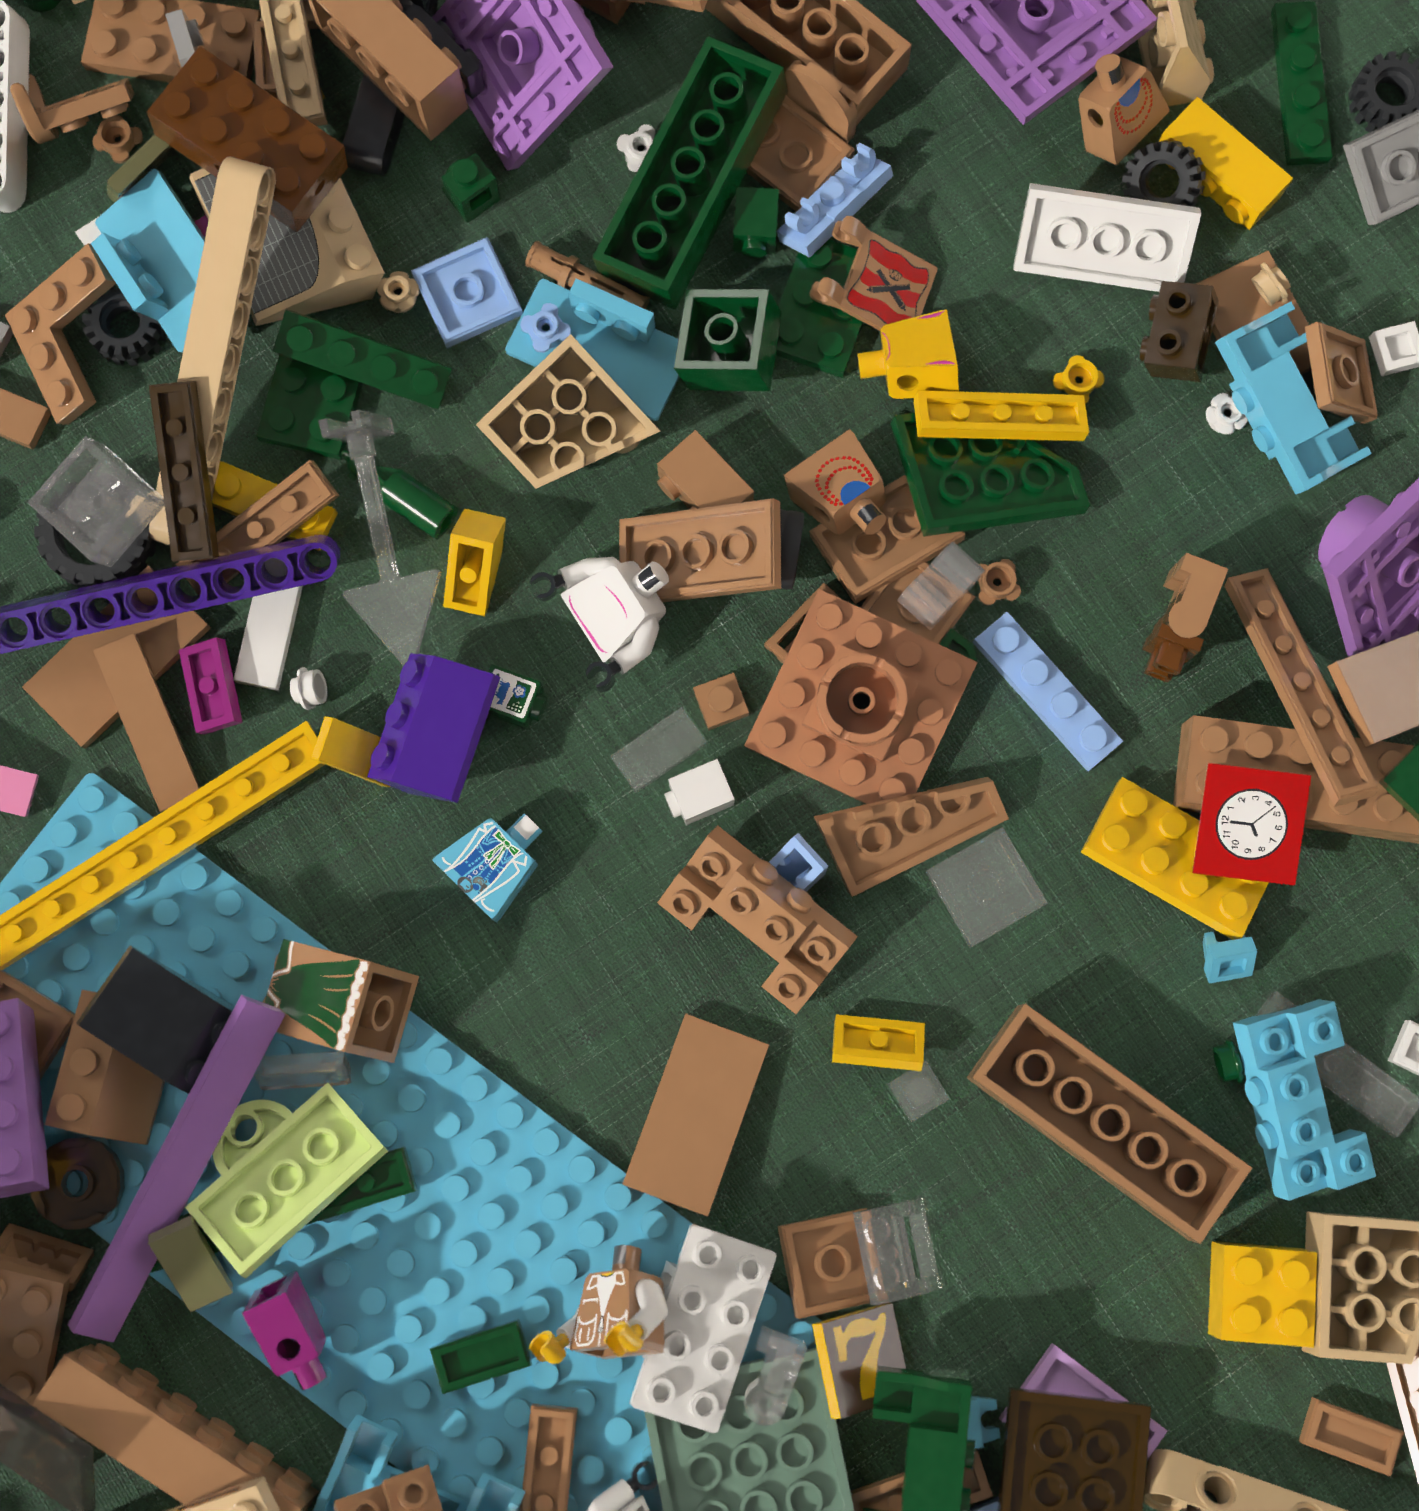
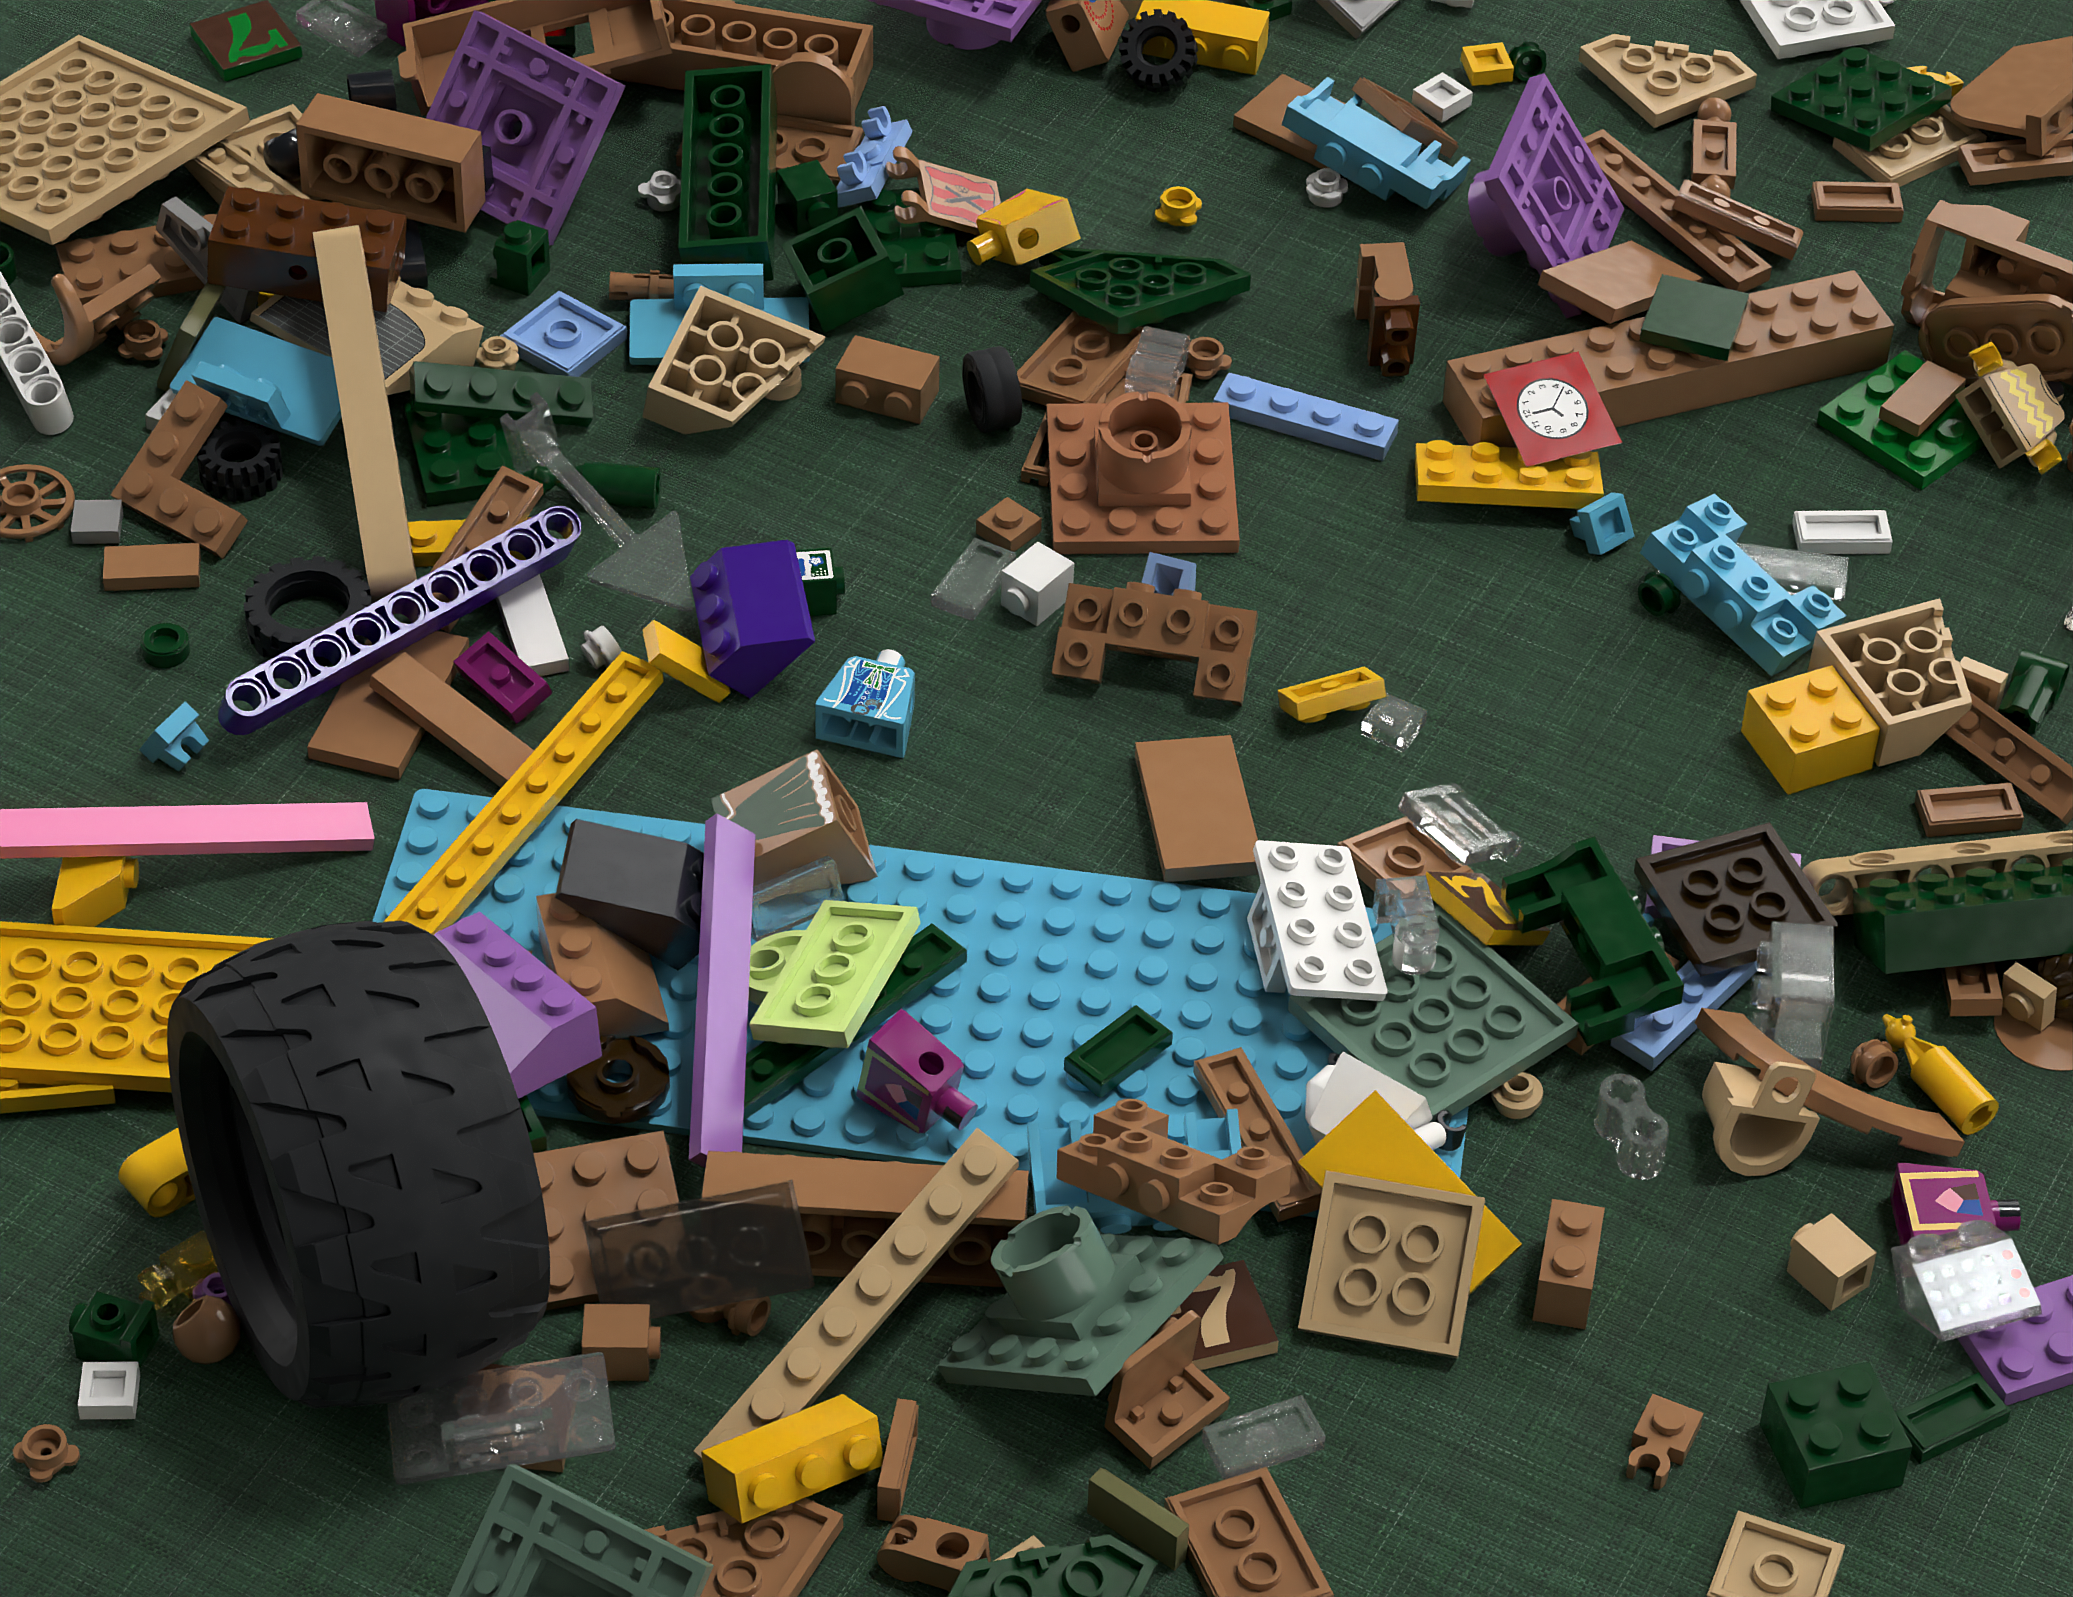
camera: 30 degrees left, 35 degrees down
clear brick [28,436,165,567] -> none
olive tile [148,1215,233,1312] -> none
dark brown tile [149,381,219,562] -> none
yellow slope [443,508,506,616] -> none
light blue plate [520,303,571,353] -> none
torso [529,1245,668,1364] -> none
white torso [530,557,669,692] -> none
medium nougat tile [619,498,781,602] -> none
medium nougat torso [784,429,886,535] -> none
medium nougat wing [814,777,1009,897] -> none
yellow plate [914,390,1089,441] -> none
clear tile [926,827,1048,948] -> none
medium nougat brick [967,1004,1252,1244] -> none
white plate [1014,183,1201,292] -> none
dark brown brick [1140,281,1219,382] -> none
medium nougat tile [1225,568,1380,807] -> none
tan plate [1251,262,1291,306] -> none

